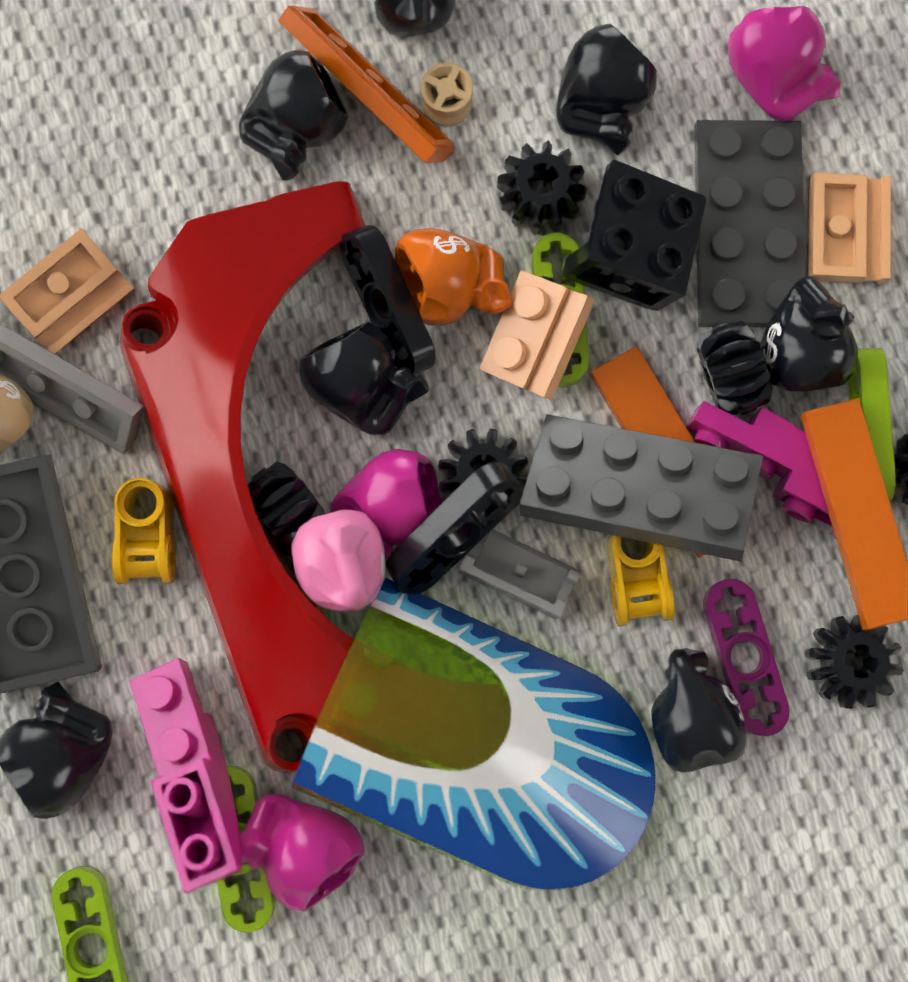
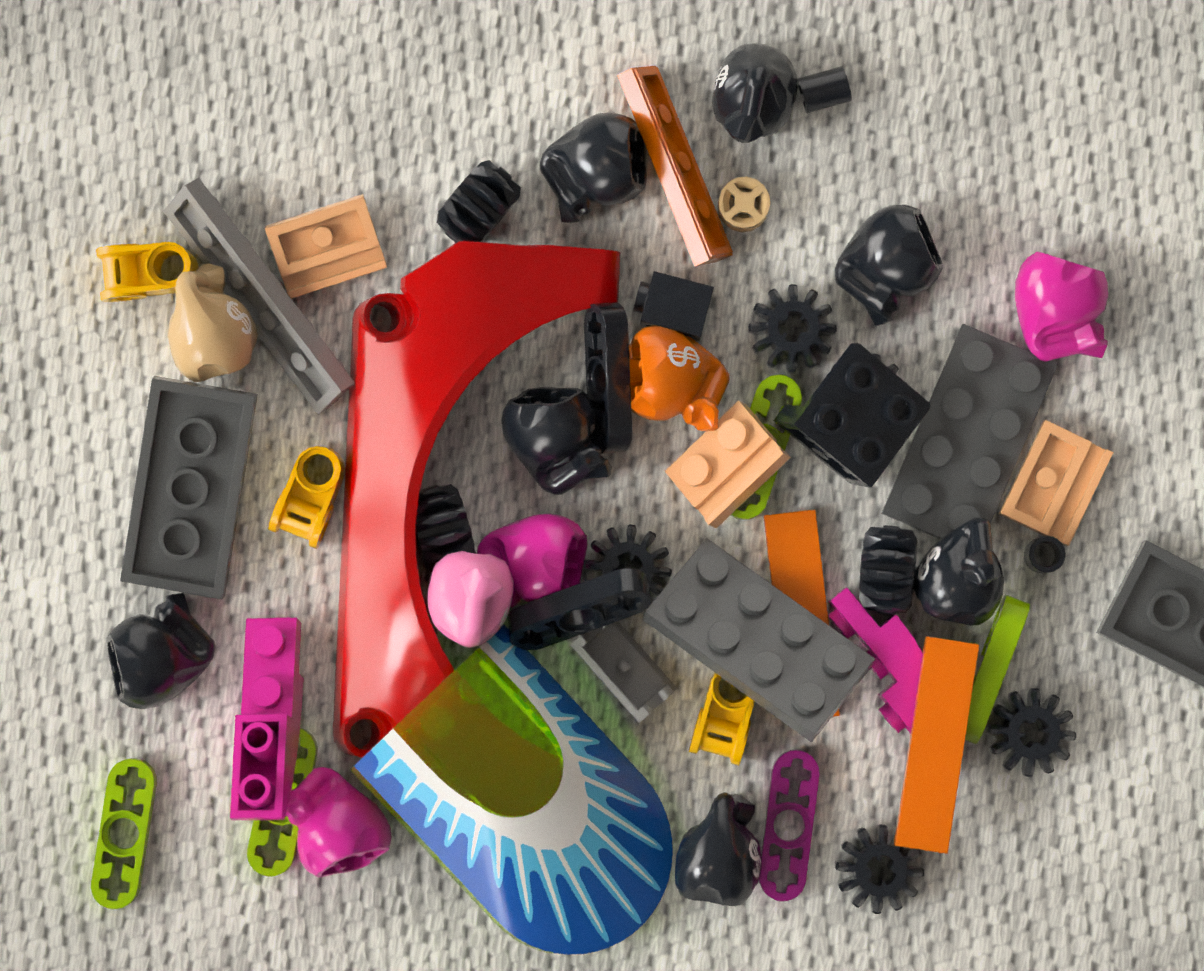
camera: 30 degrees right, 5 degrees up
none -> black gear [437,160,521,243]
none -> black brick [633,271,714,342]
none -> black hinge [1024,536,1066,574]

